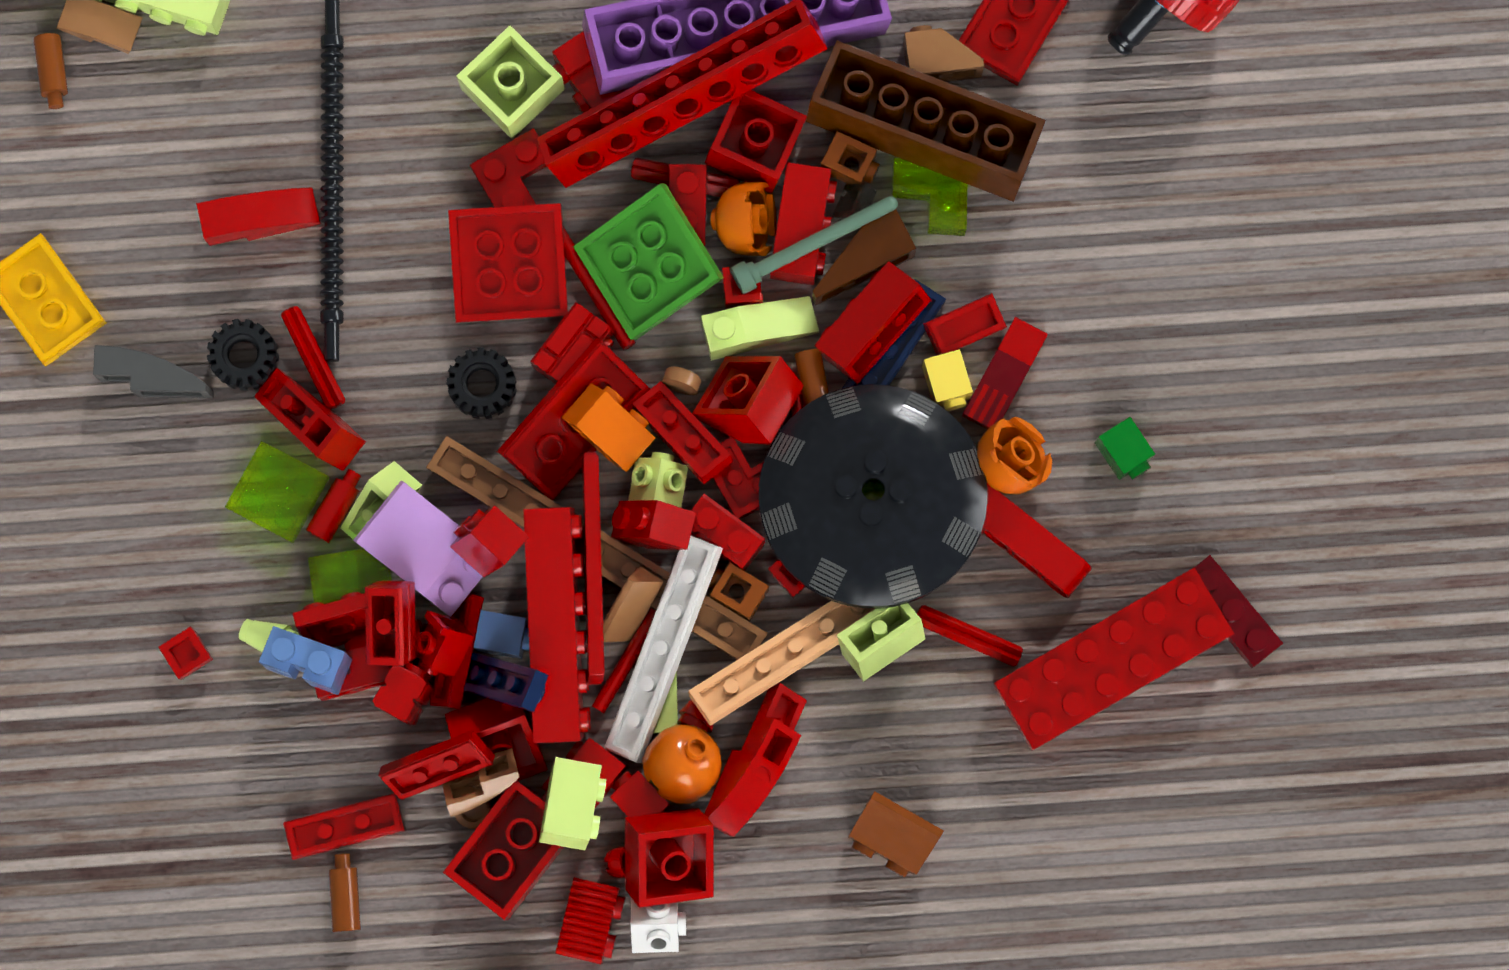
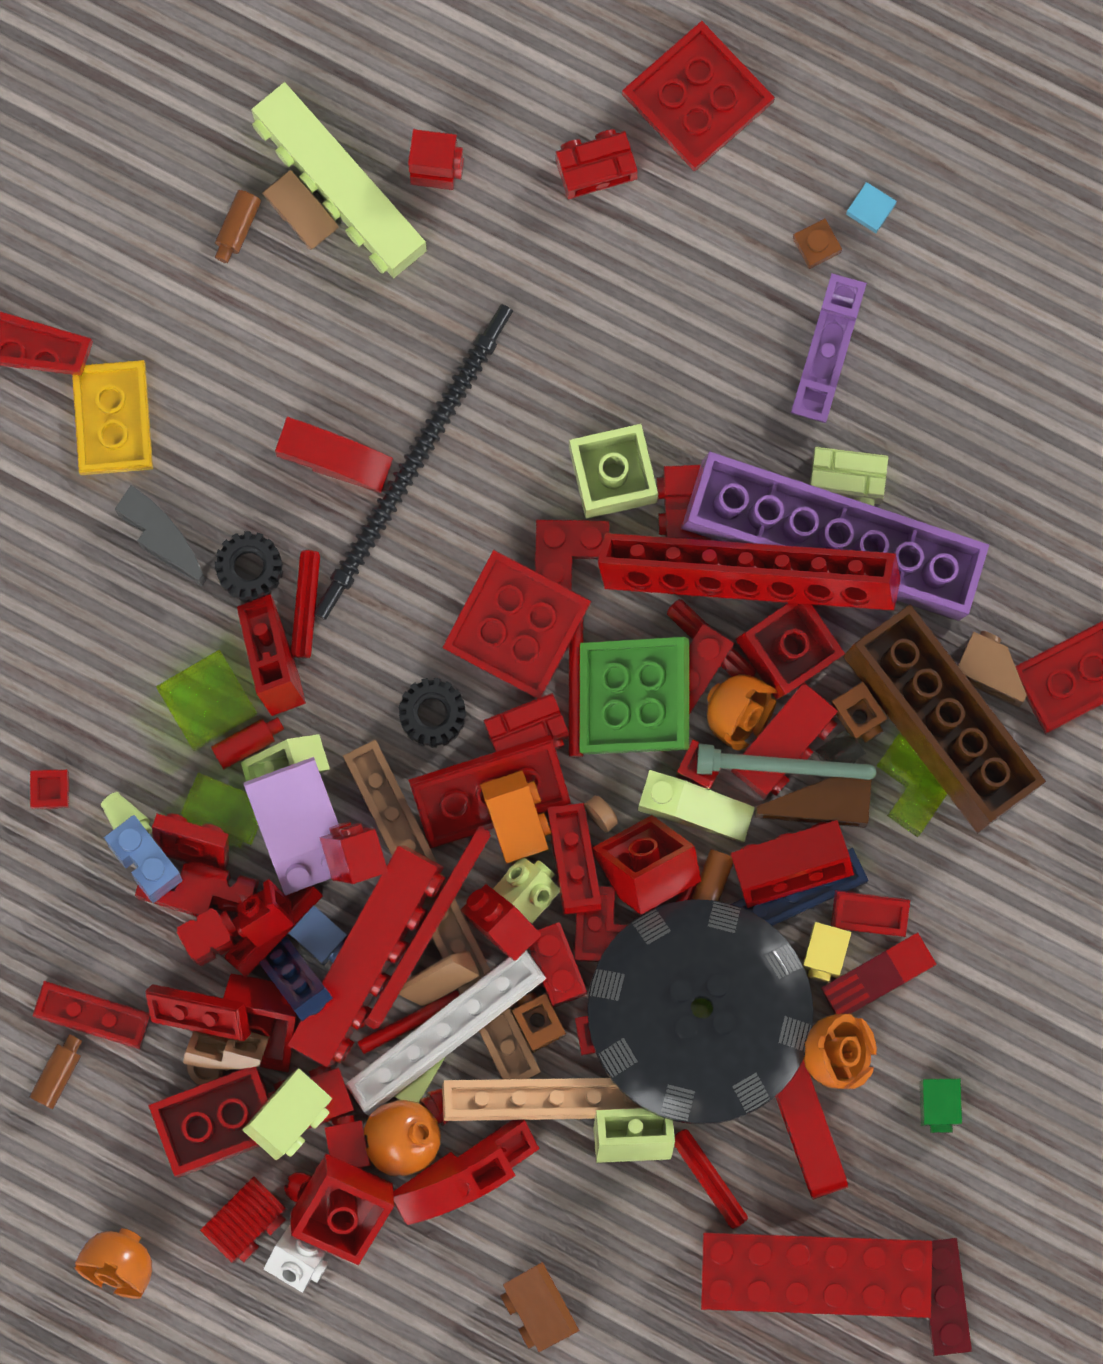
camera: 30 degrees right, 0 degrees up
red brick [365,580,416,666] -> none

